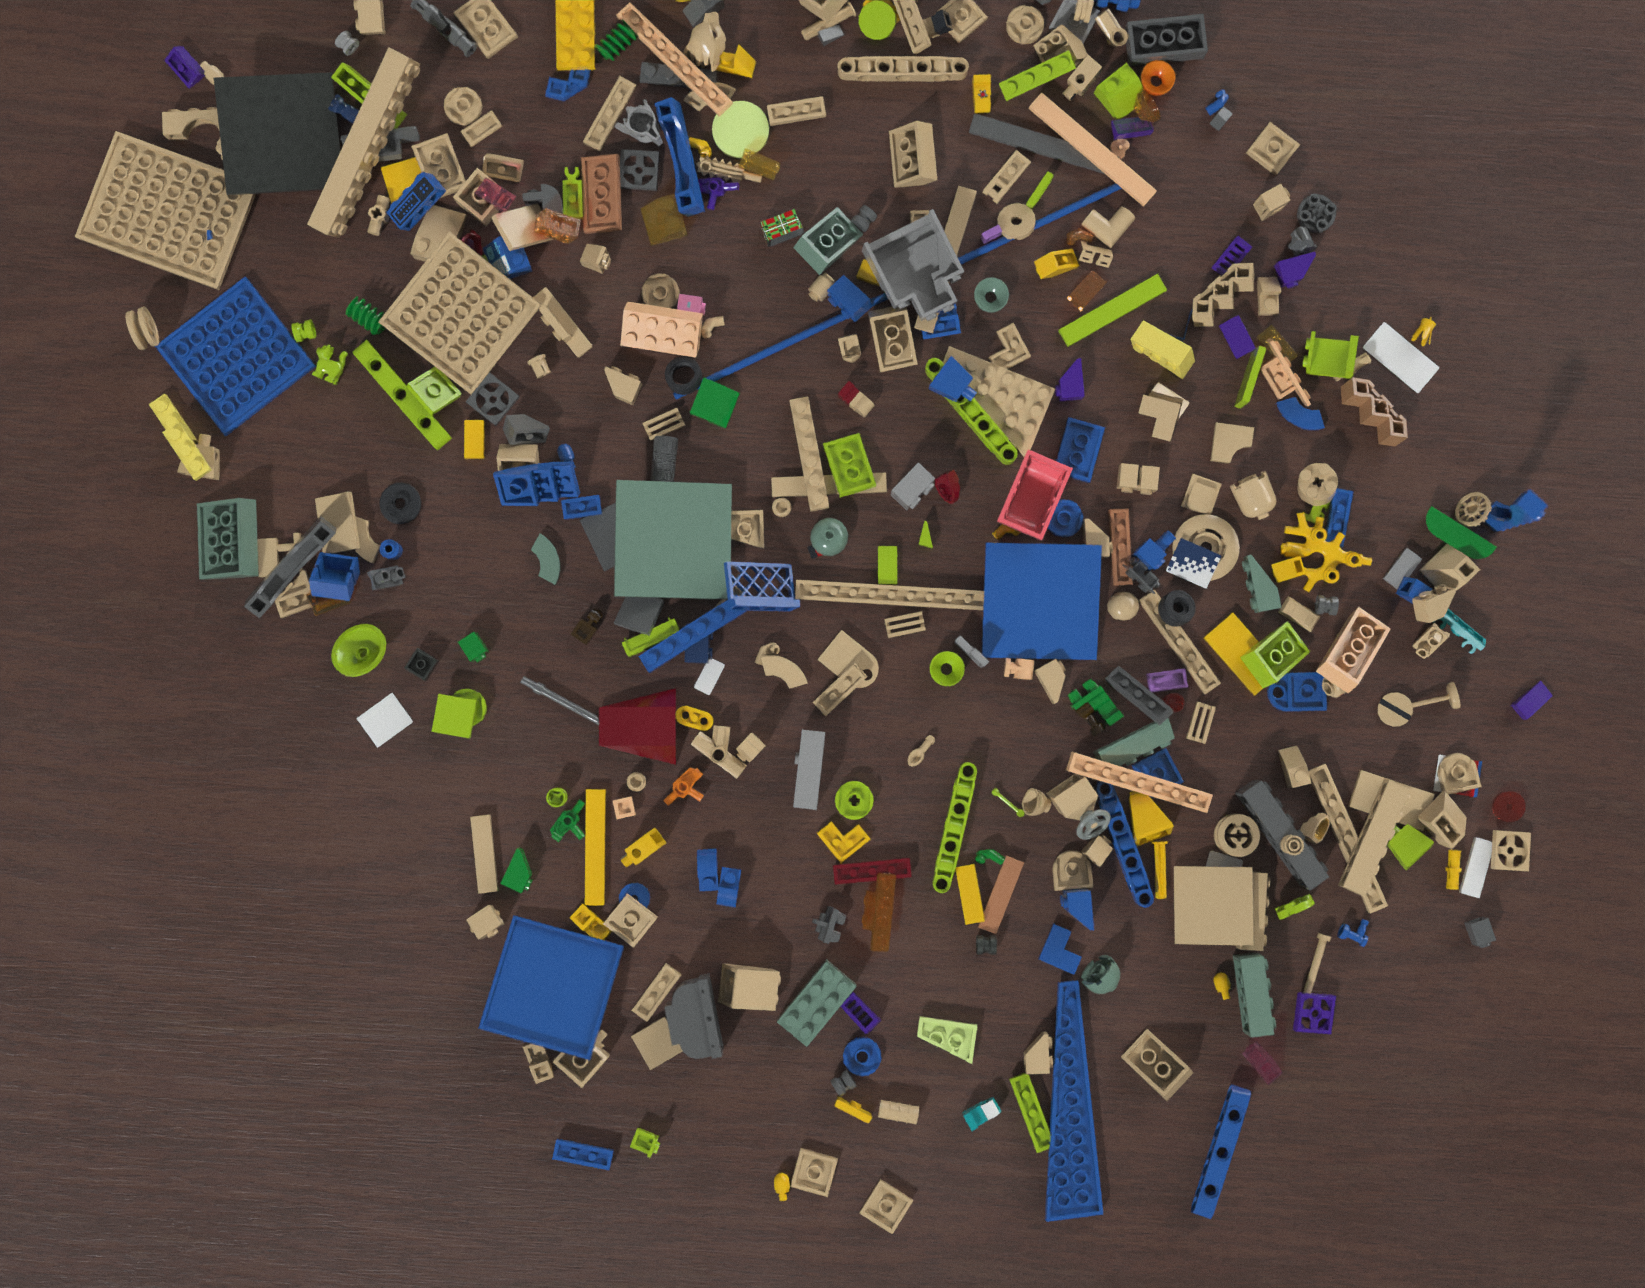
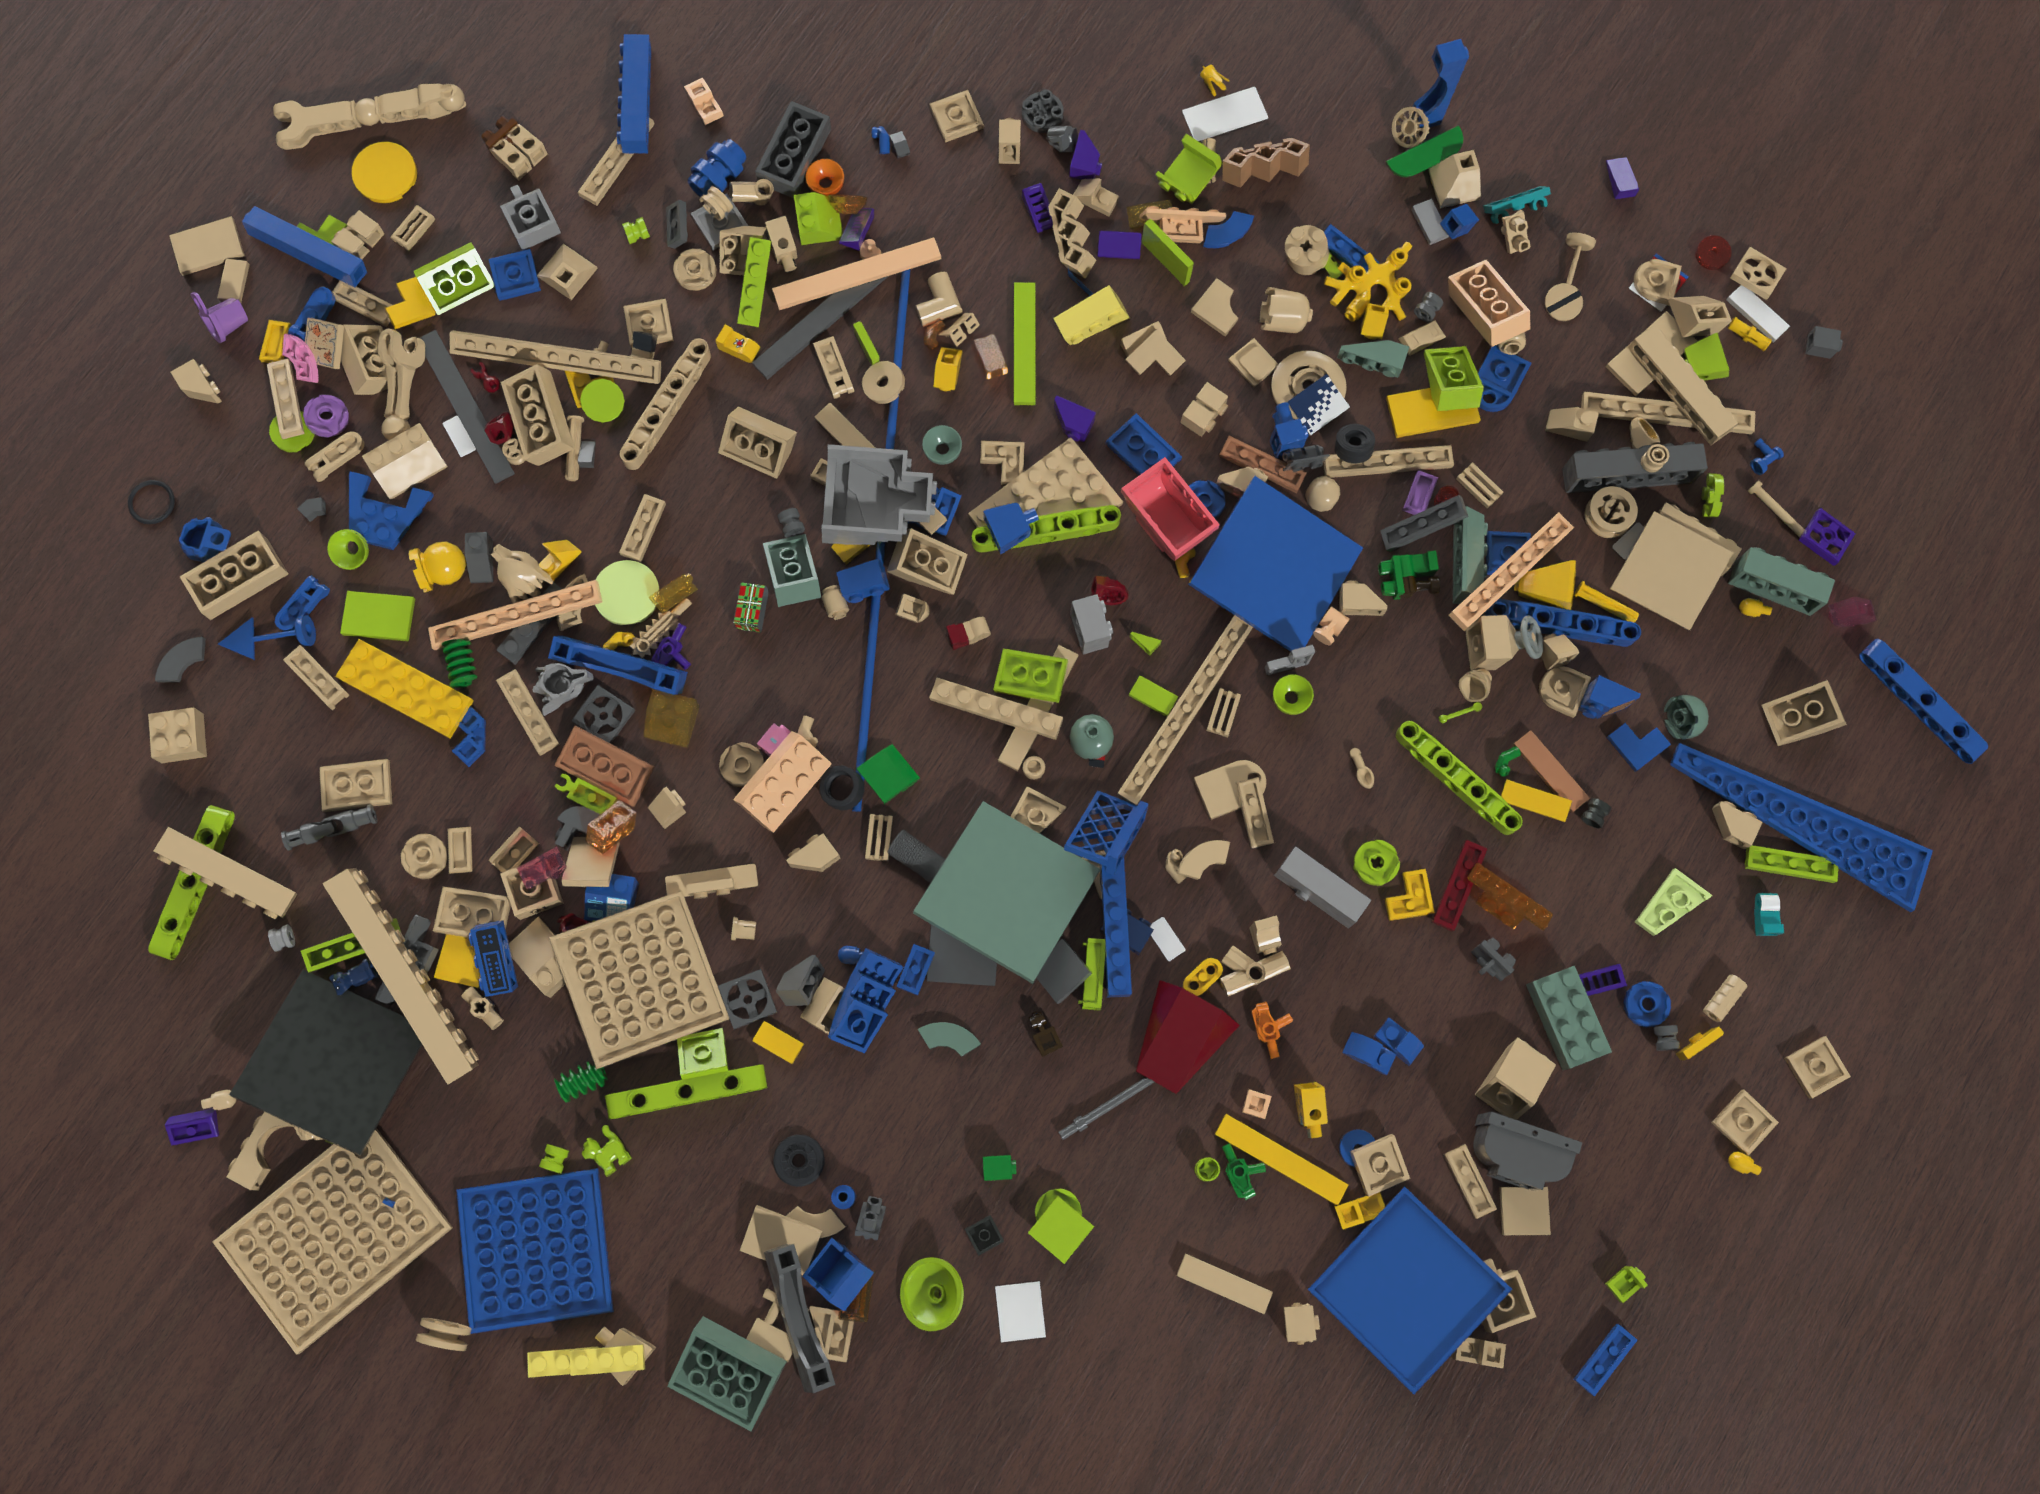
camera: 65 degrees left, 10 degrees down
green slope [500,847,533,893] -> none
tan plate [627,772,646,791] -> none
medium lavender tile [981,225,1002,244] -> none
tan slope [1412,585,1456,623] -> none

